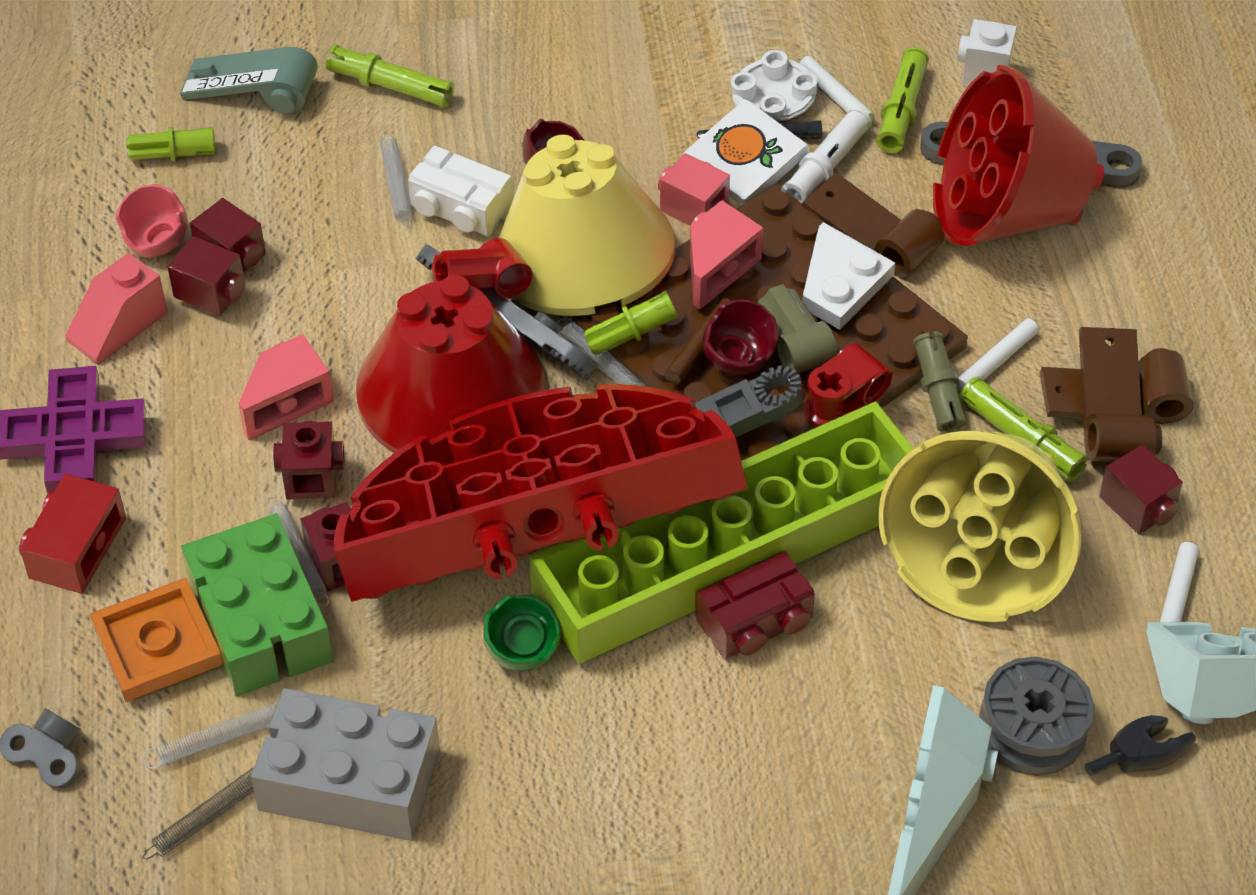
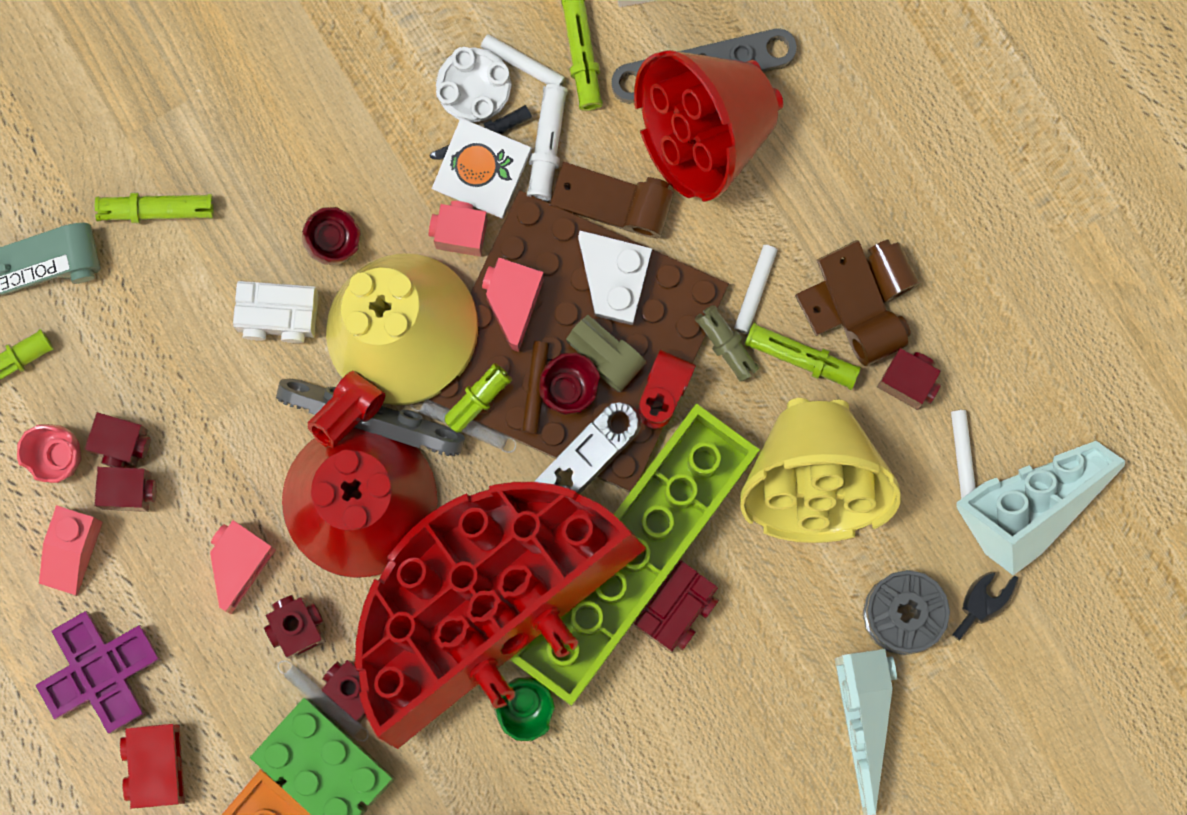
camera: 25 degrees left, 30 degrees up
white piece [380,132,412,227] -> none

